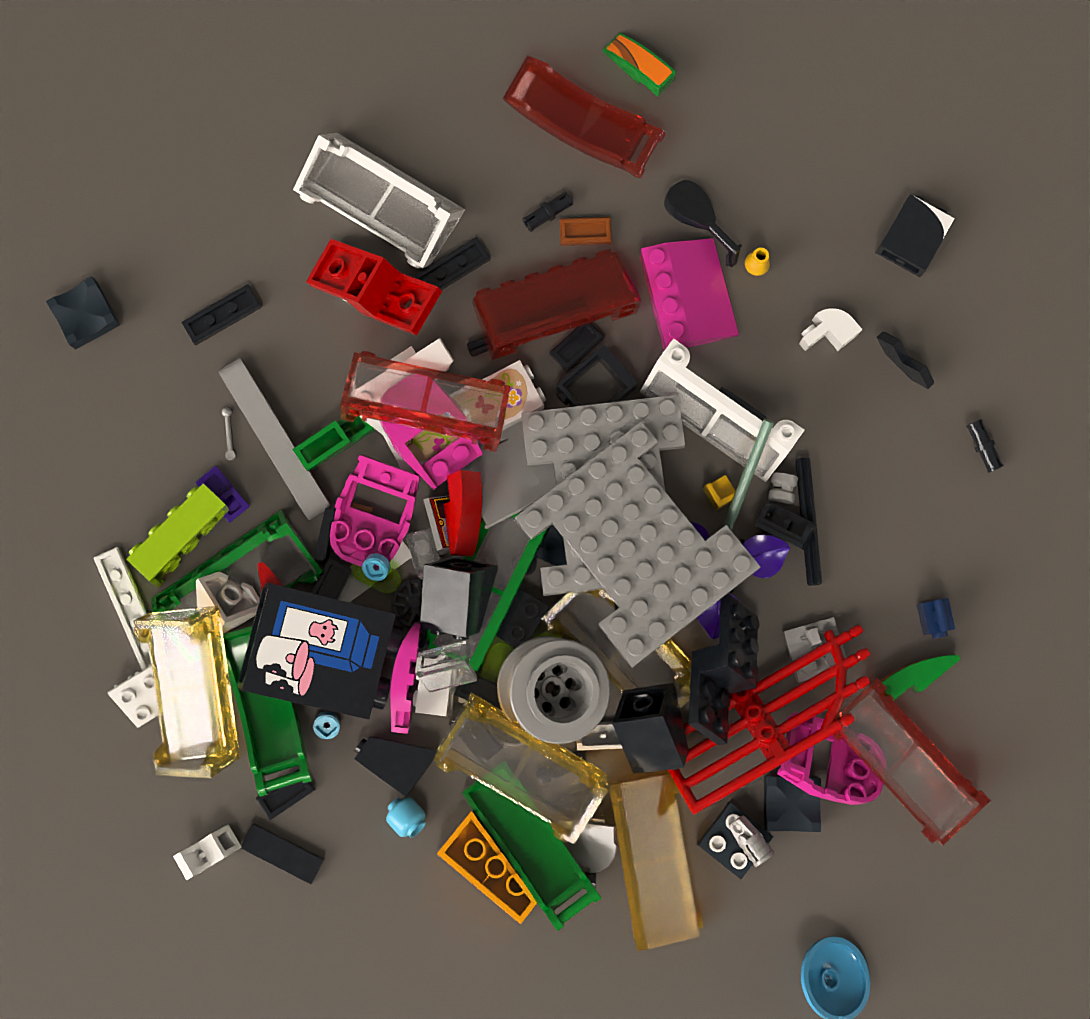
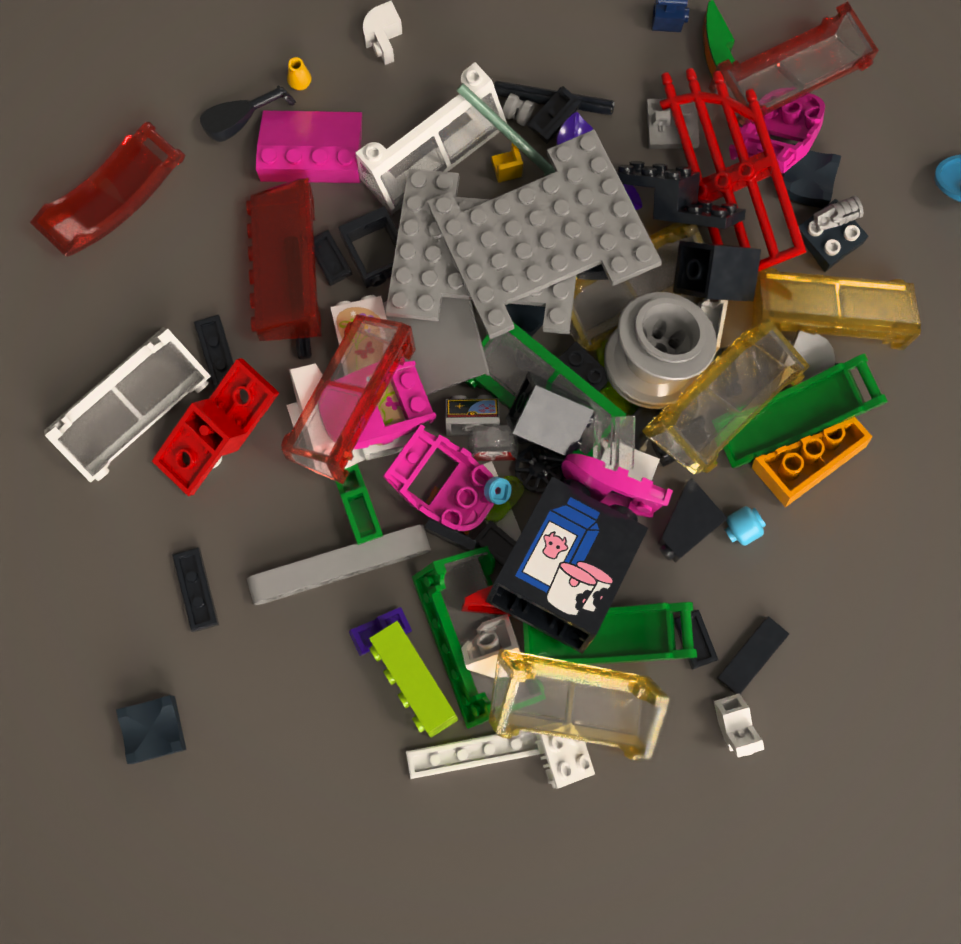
camera: 80 degrees left, 5 degrees down
light grey hinge [222,407,236,461] -> none
medium azure tile [313,711,340,739] -> none
red slope [443,470,482,557] -> none
black pin [522,191,573,232] -> none
dark orange tile [560,217,612,246] -> none
slope [603,33,676,97] -> none

